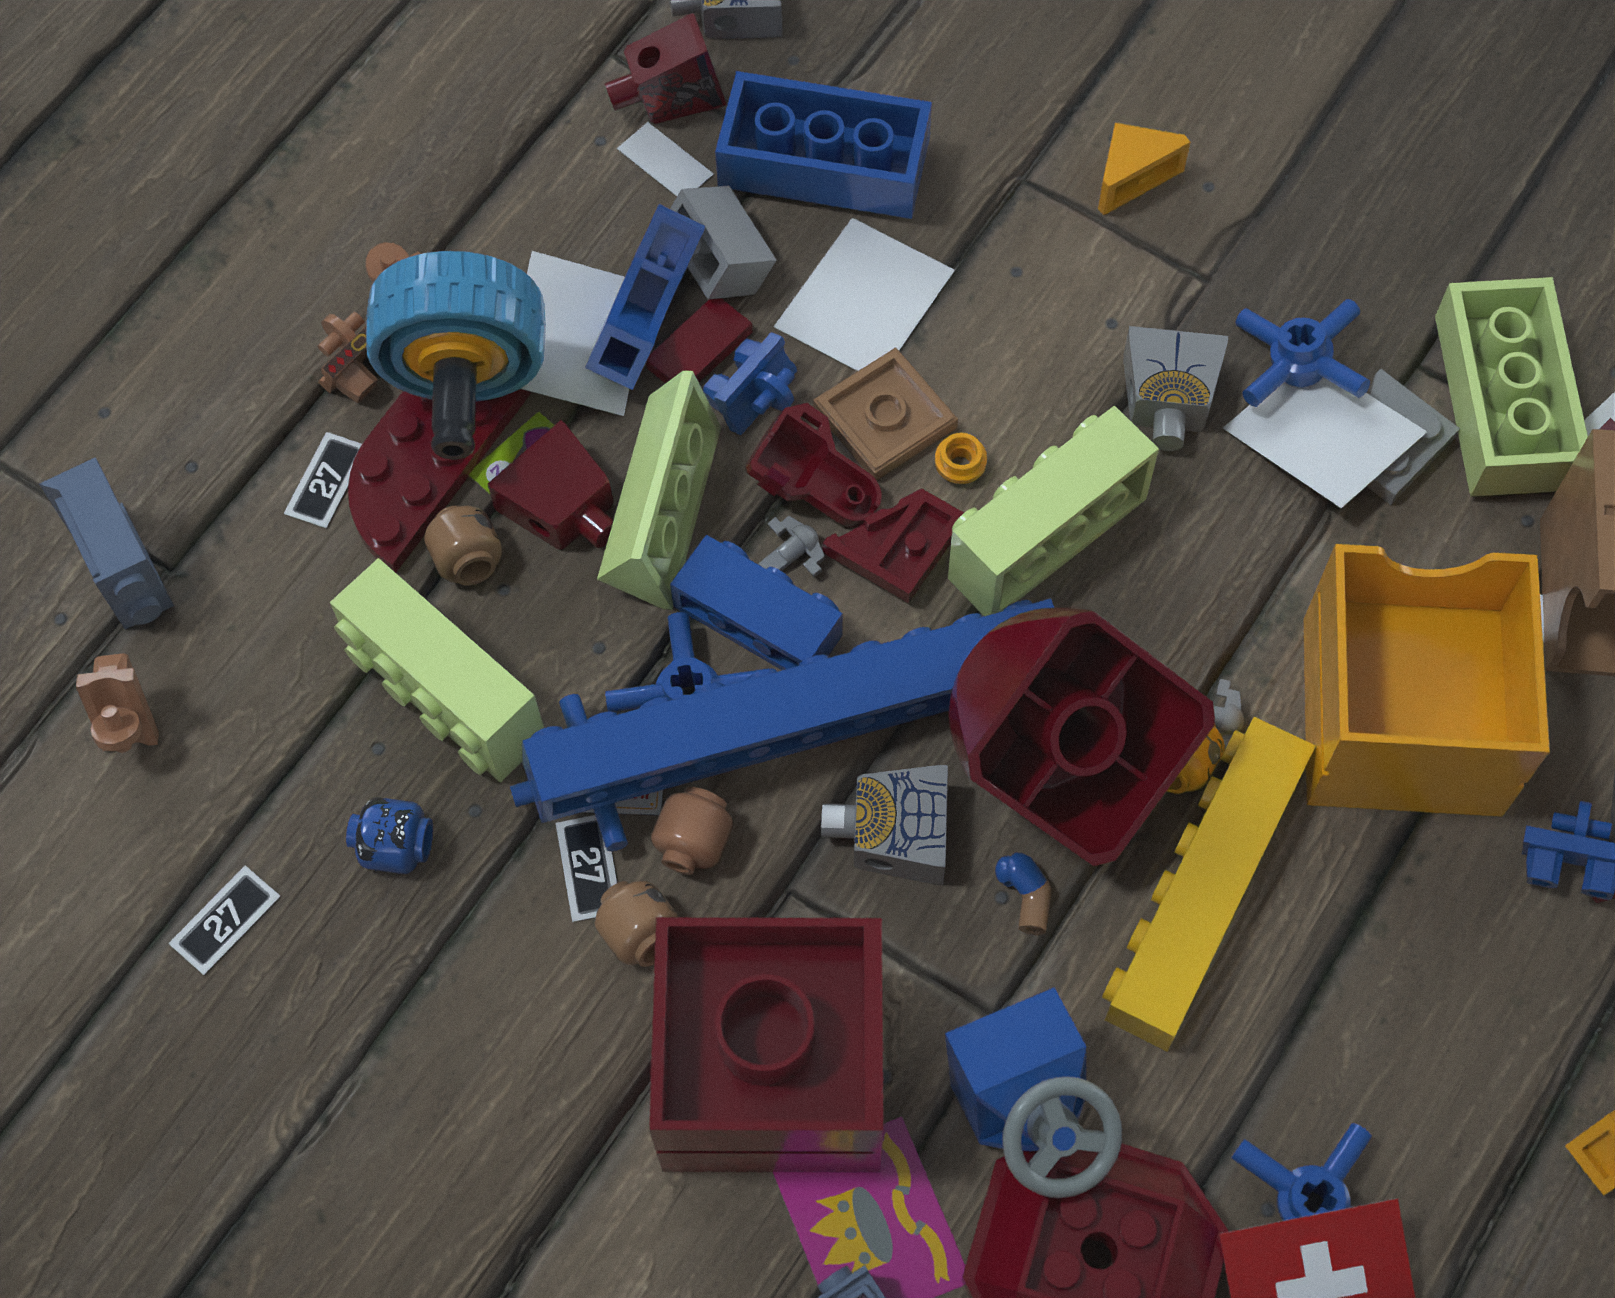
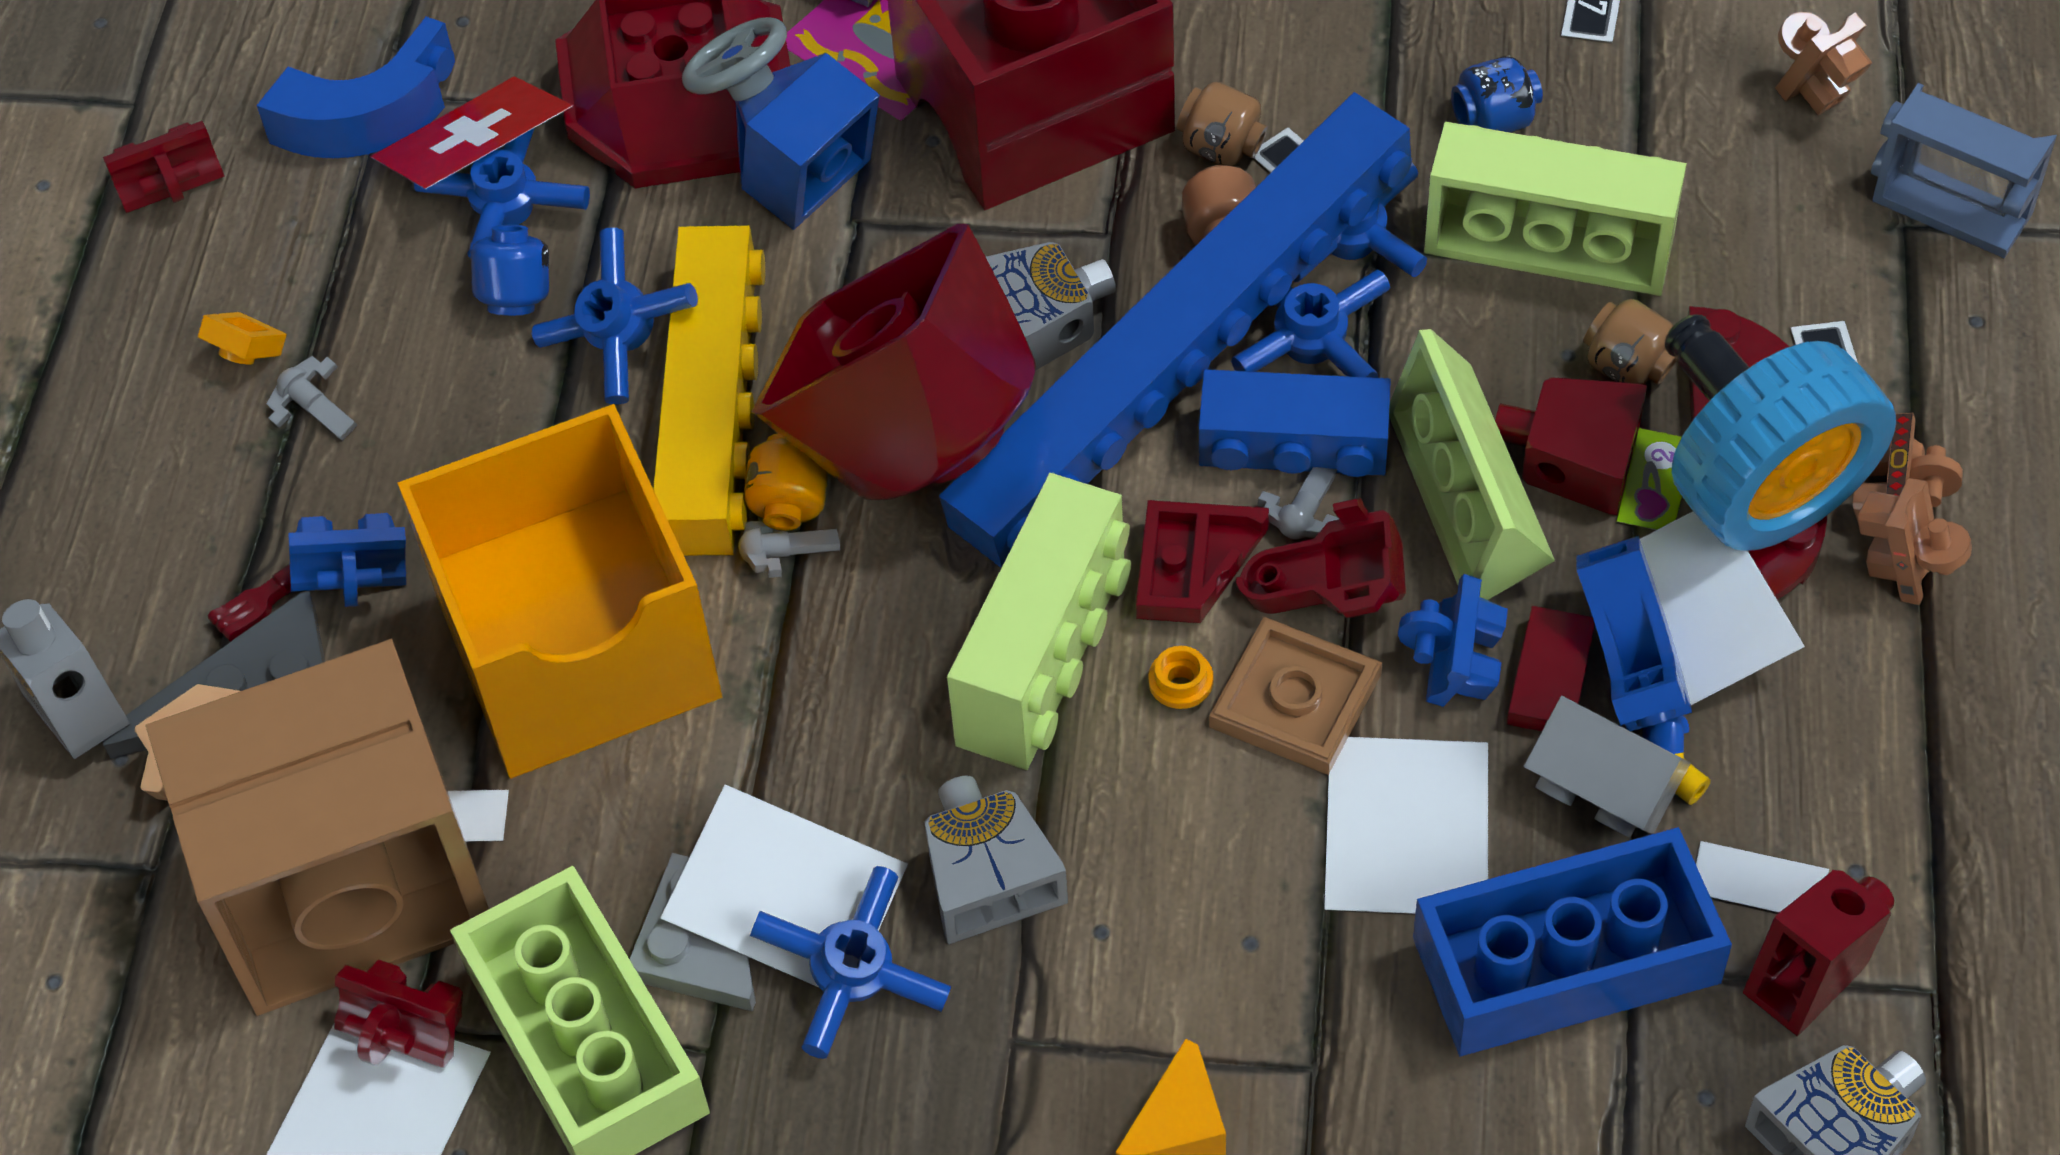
camera: 155 degrees right, 10 degrees down
none -> light grey piece [266,356,357,441]
none -> blue head [471,224,549,316]
none -> blue bar [532,228,698,405]

